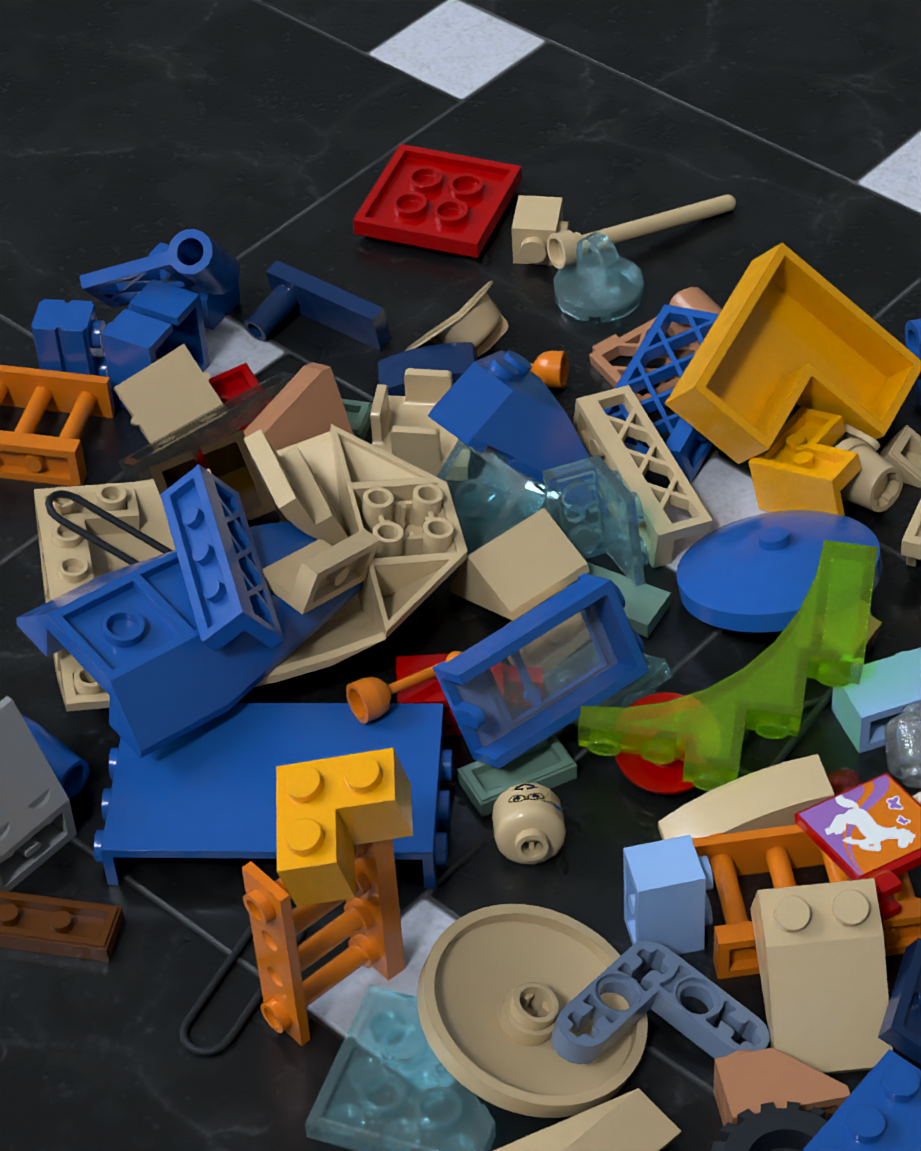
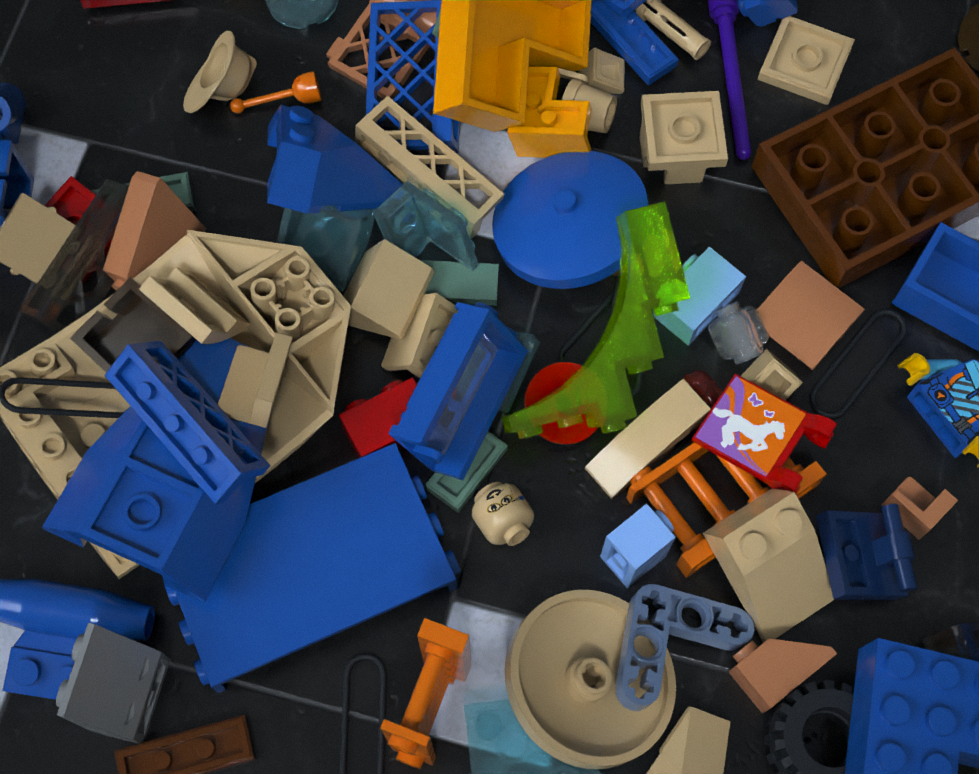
camera: 30 degrees left, 25 degrees up
dark blue piece [244,260,391,351] -> none
light orange brick [276,748,413,907] -> none
orange hinge [346,651,462,724] -> none
tan panel [370,368,471,479] -> none
dark blue slope [378,342,477,396] -> none

